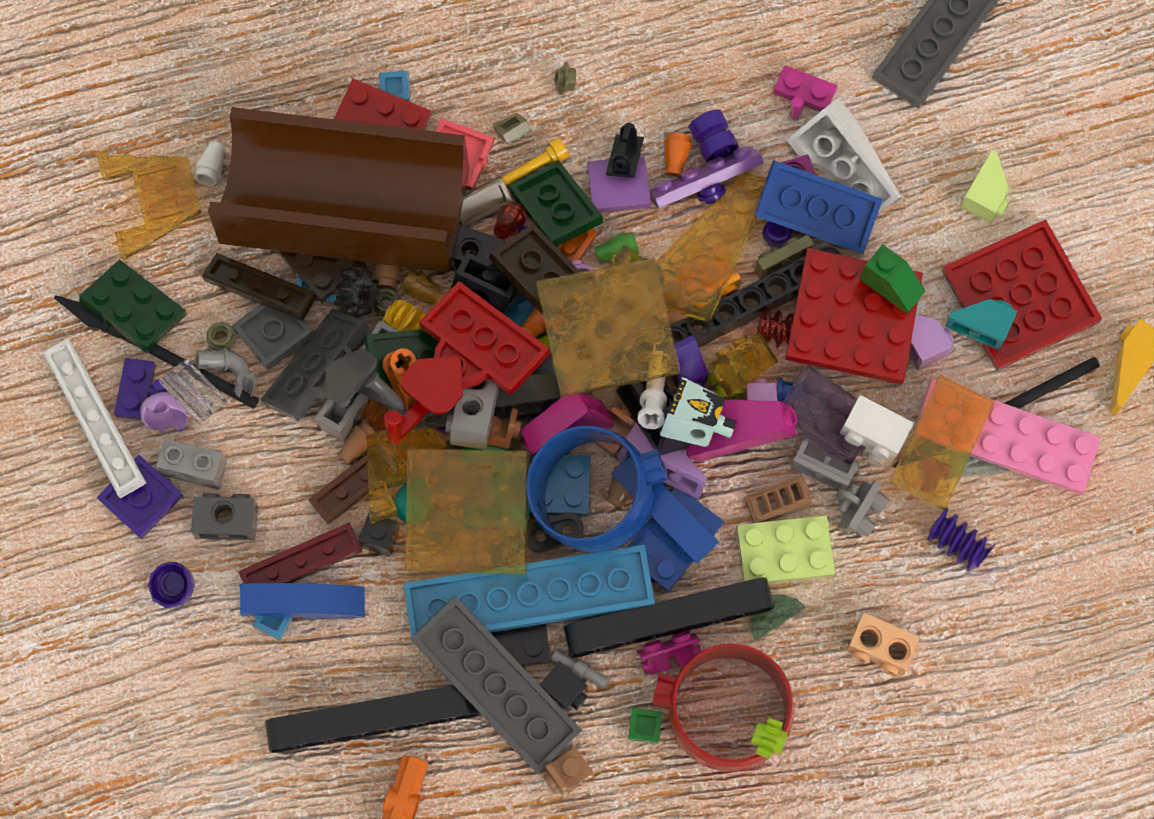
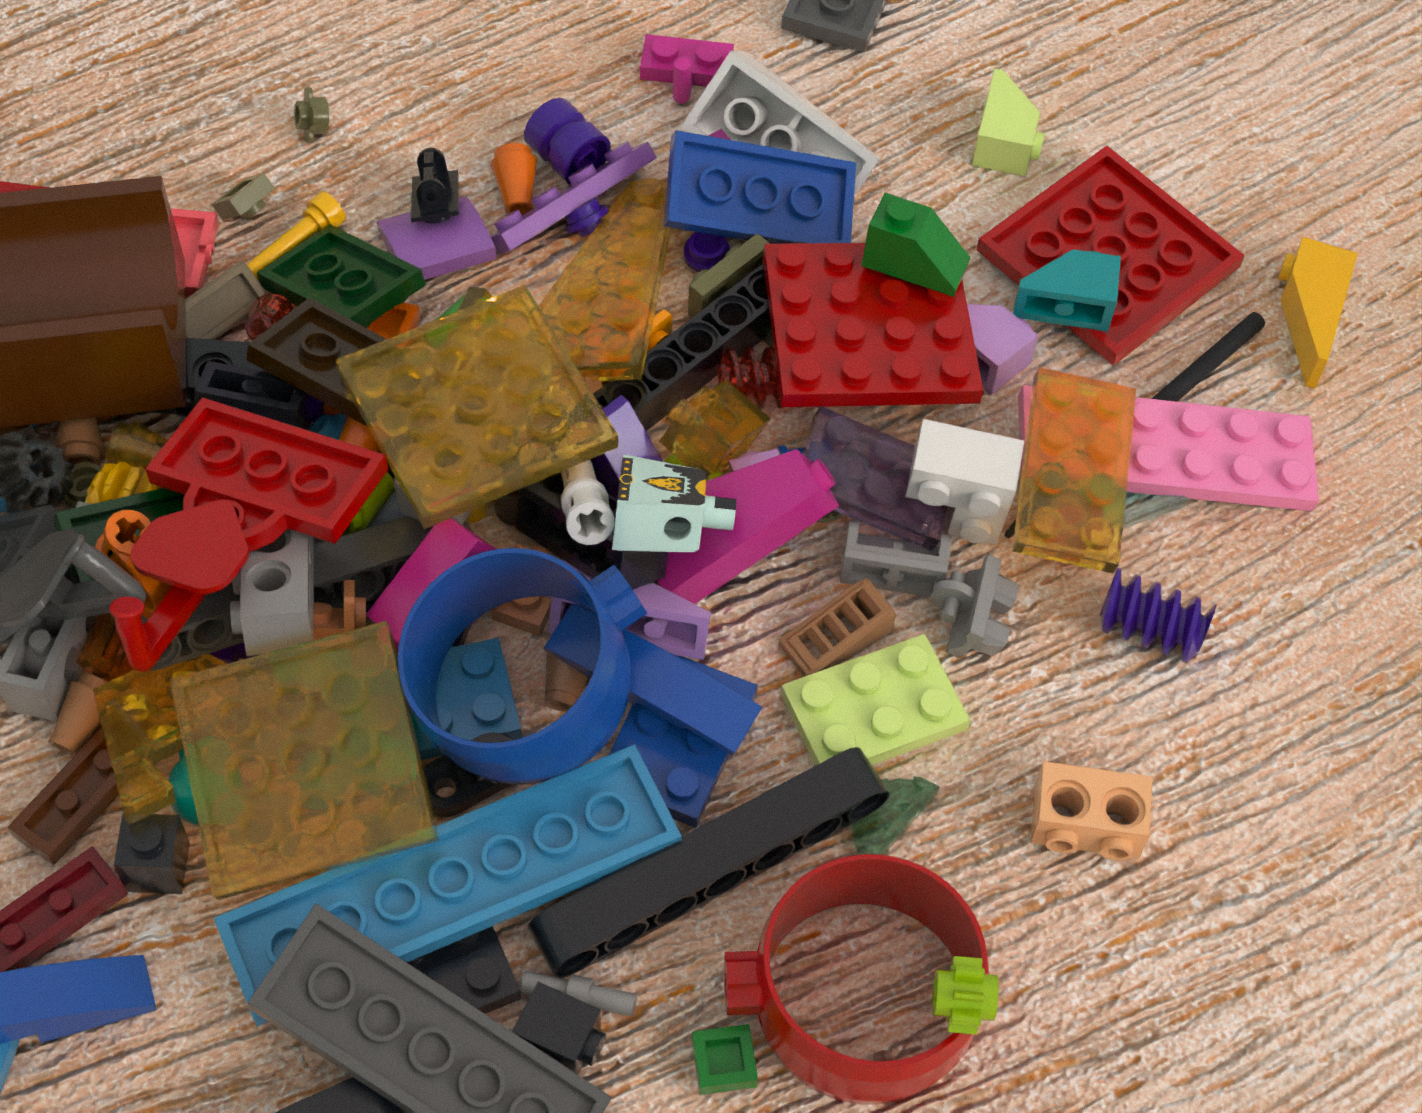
camera: 20 degrees left, 15 degrees down
dark azure plate [379,71,411,101] -> none
dark pink hinge [637,631,702,675] -> none

